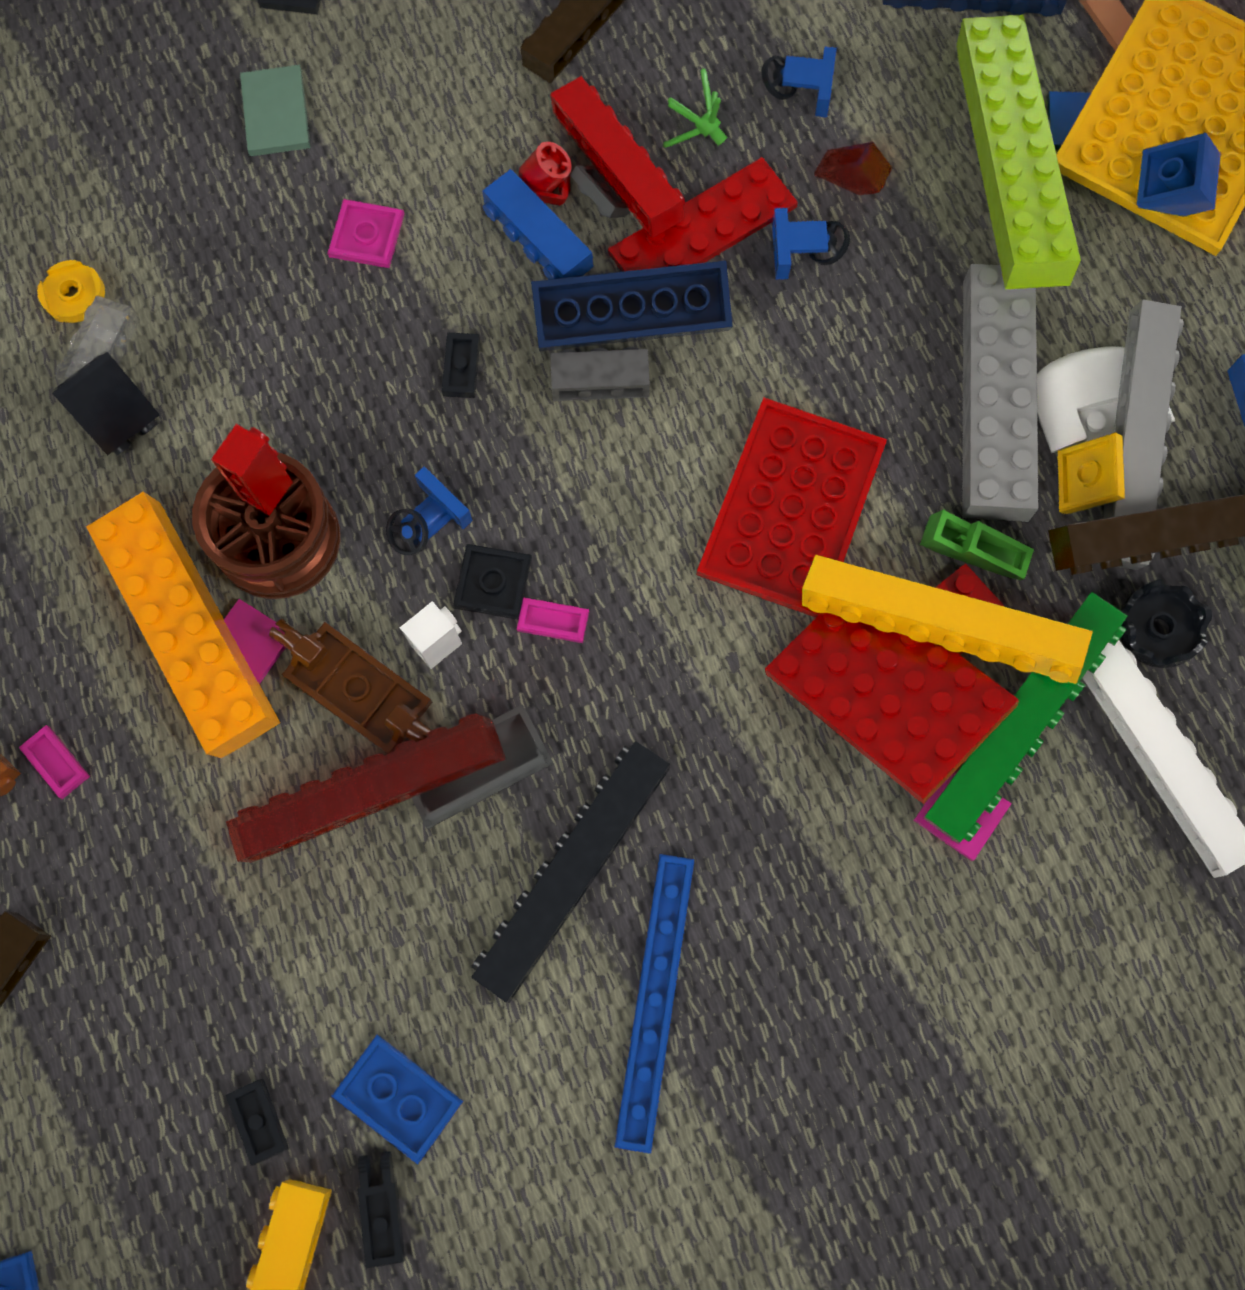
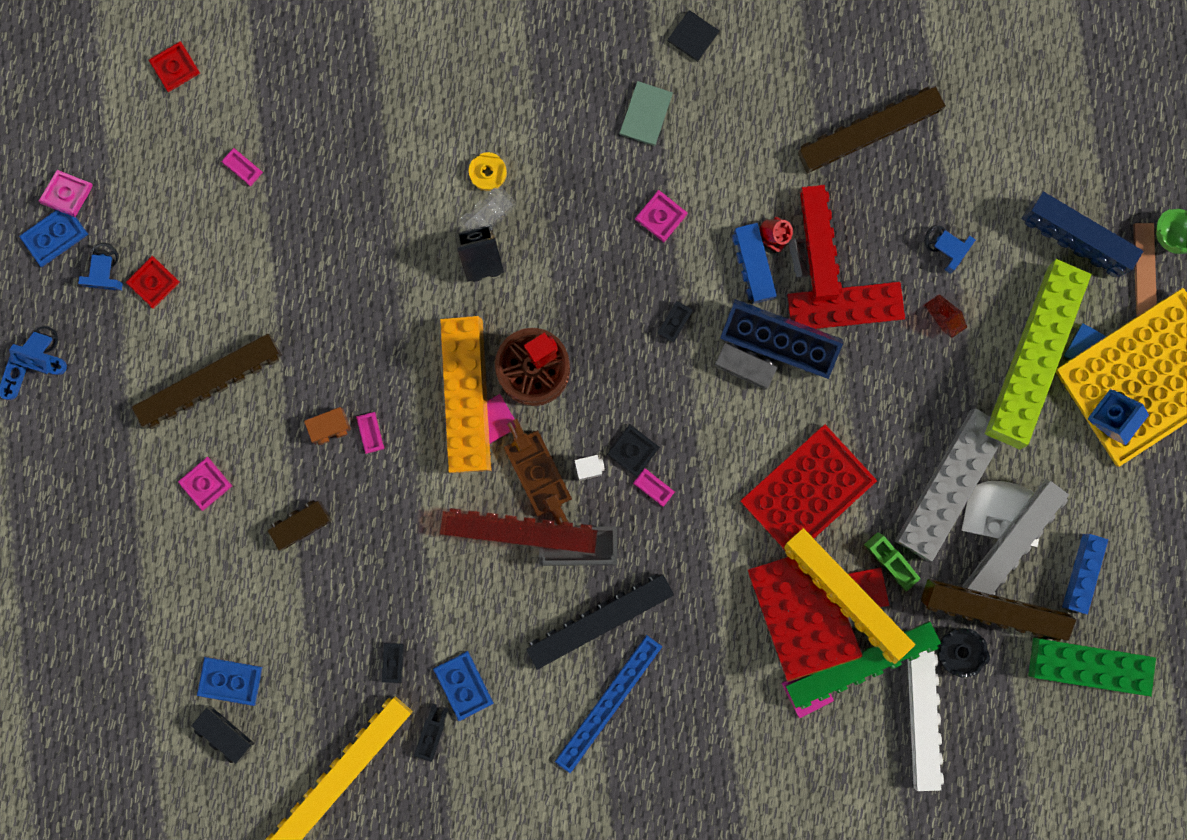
camera: 25 degrees right, 10 degrees up
blue piece [386,467,473,555] -> none
bright green plant [663,68,727,147] -> none
blue piece [772,208,850,279] -> none
yellow tile [1058,432,1125,514] -> none

